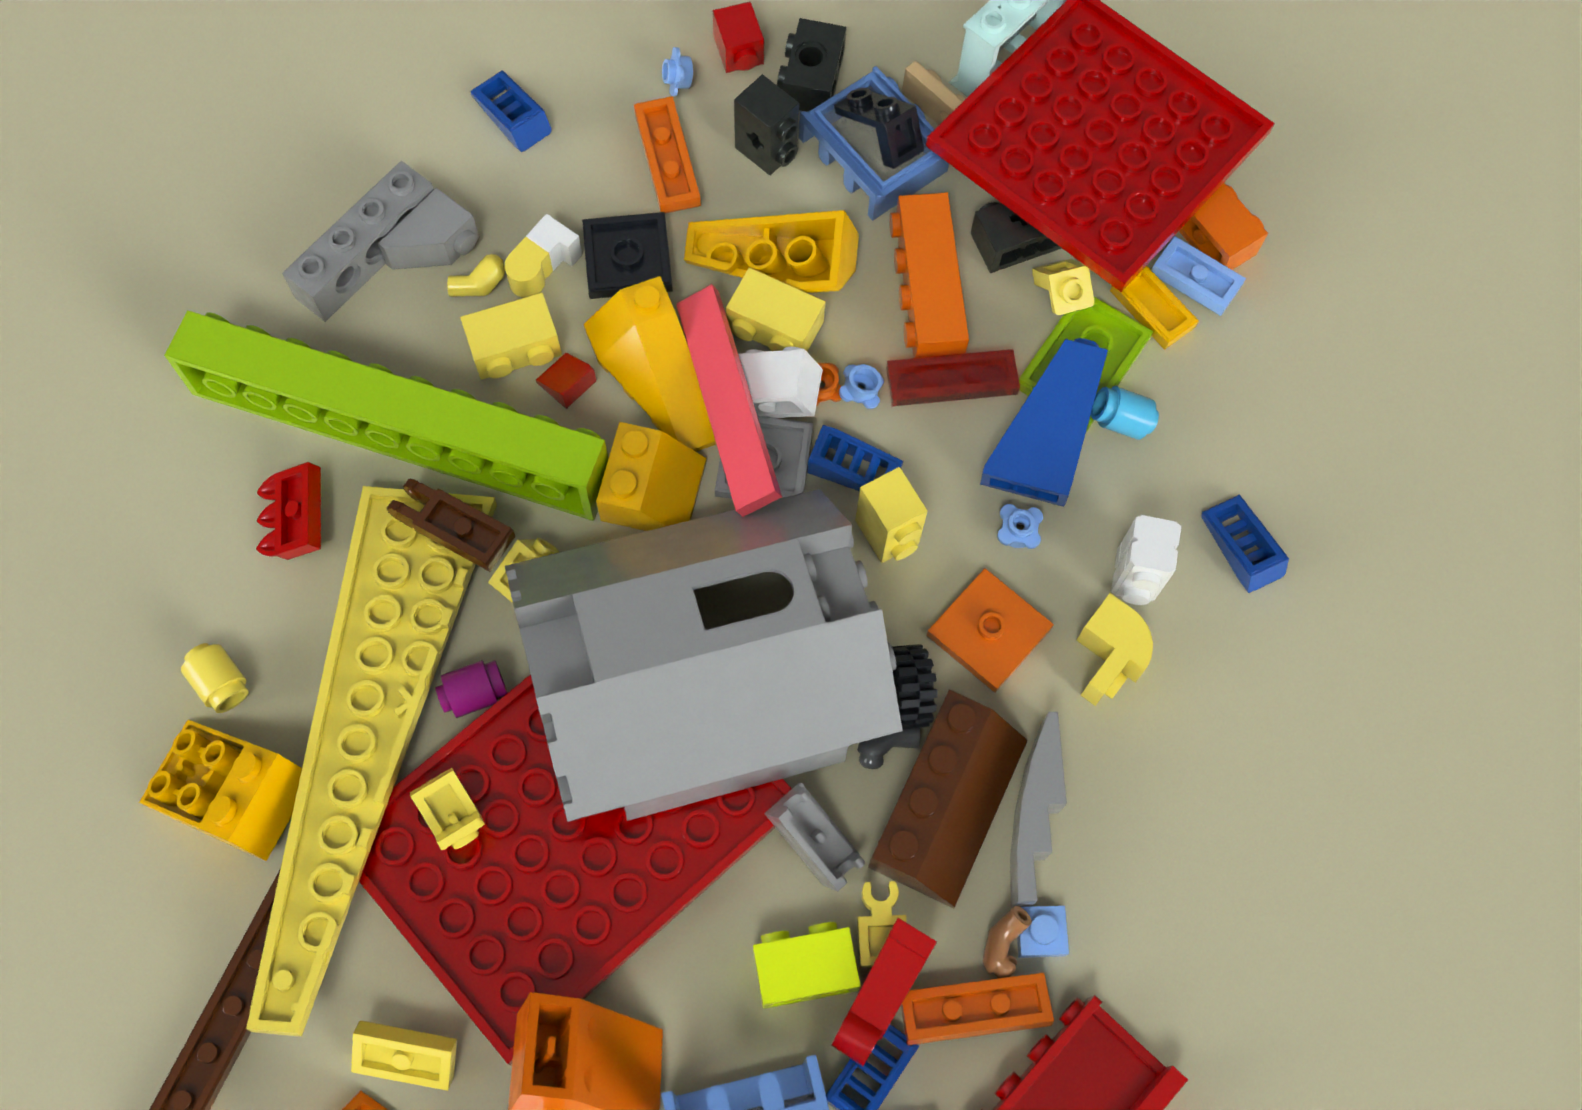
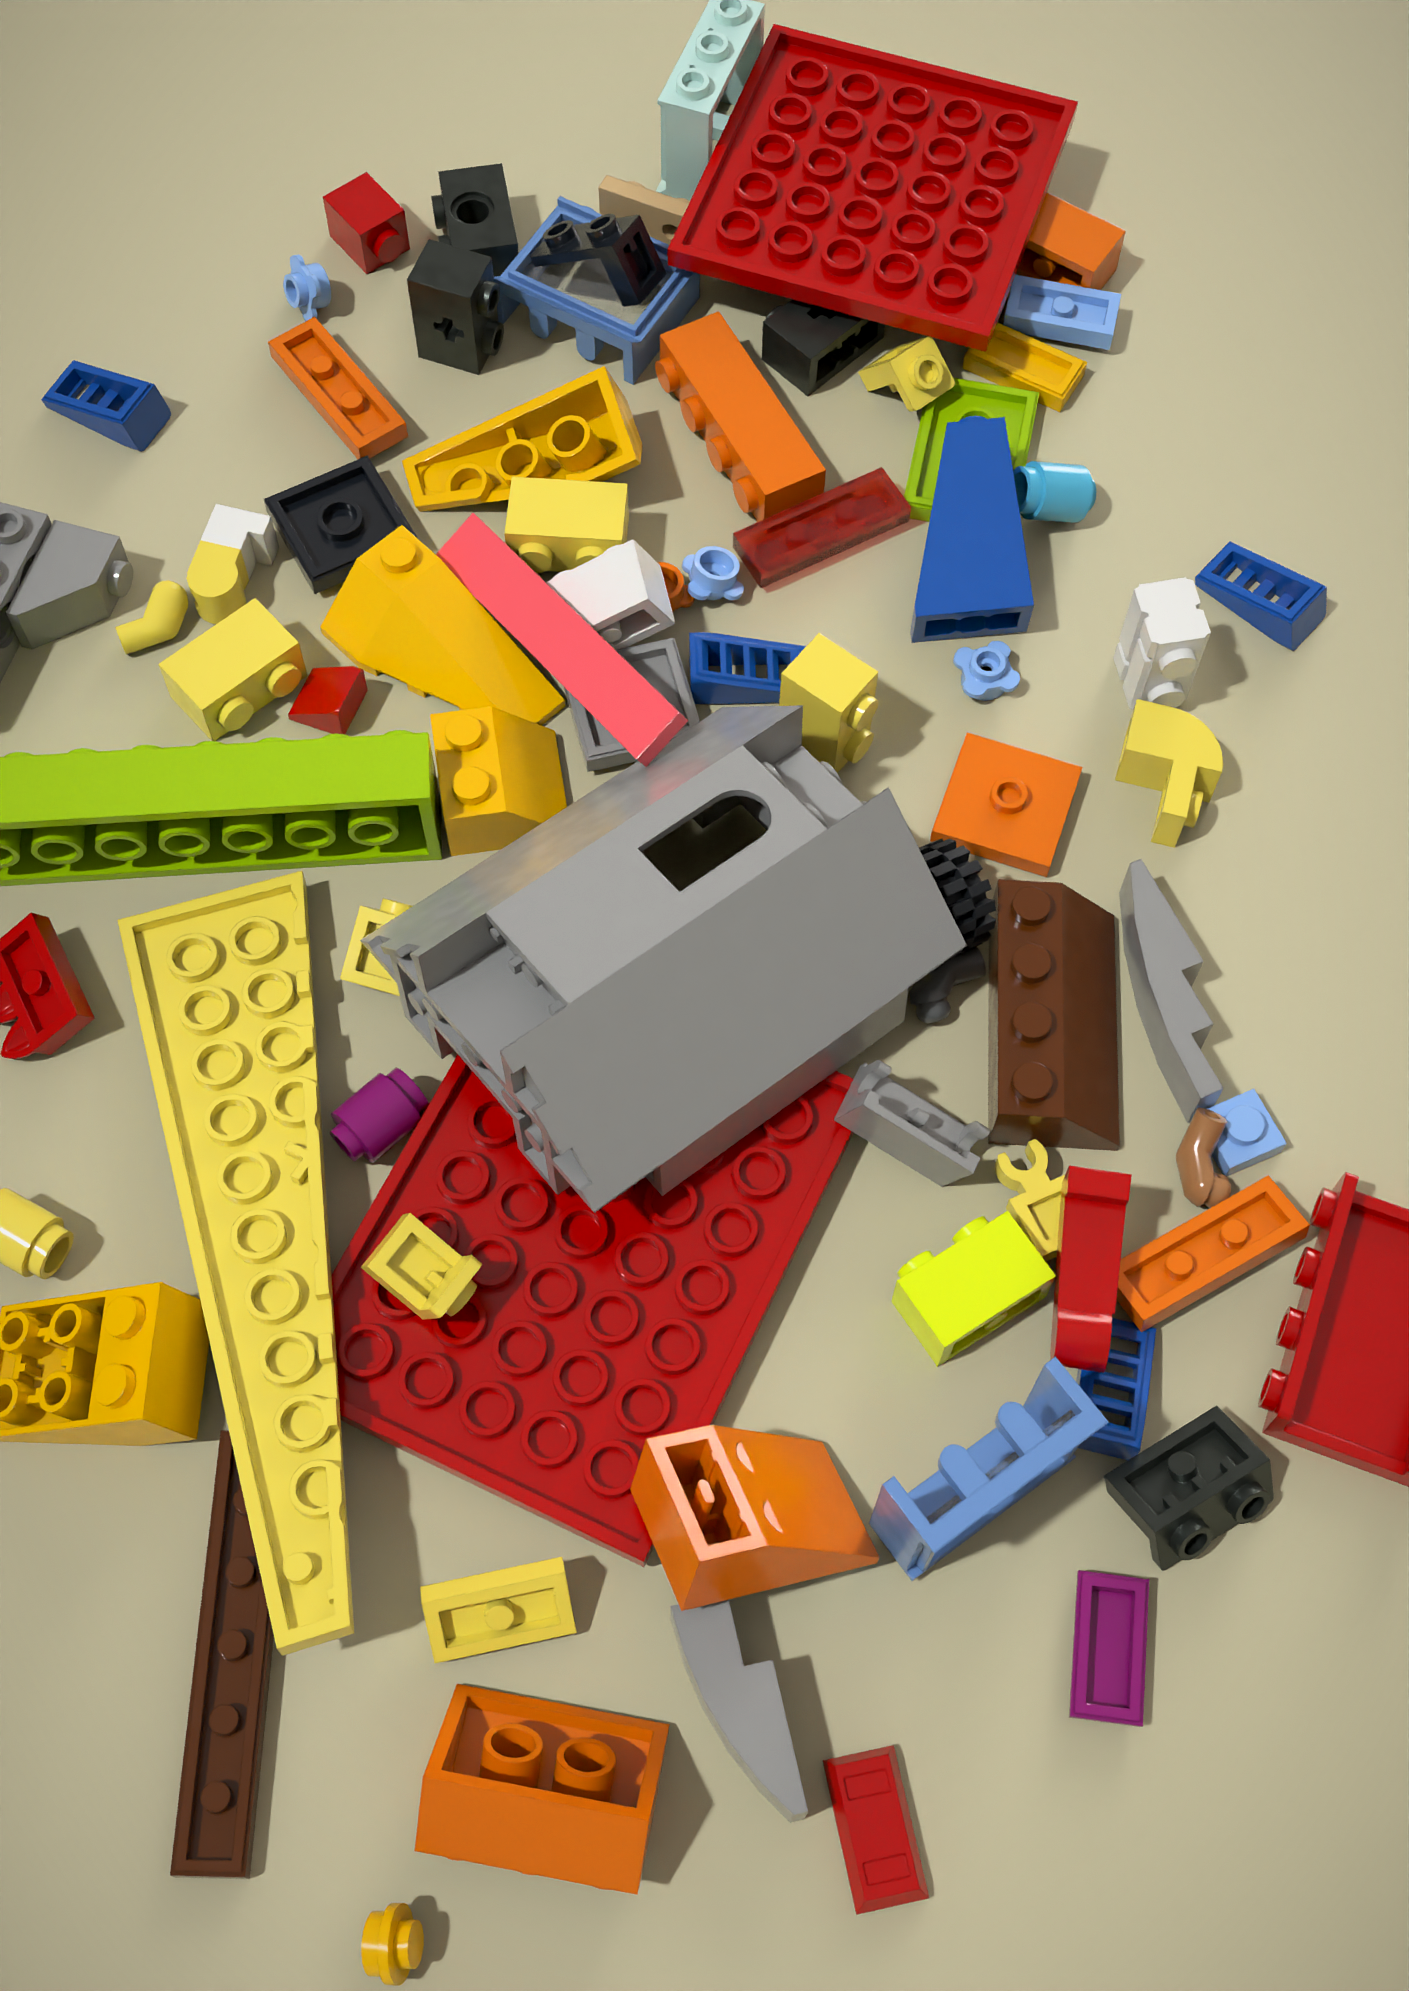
camera: 20 degrees left, 5 degrees down
reddish brown hinge [387,478,515,572] -> none

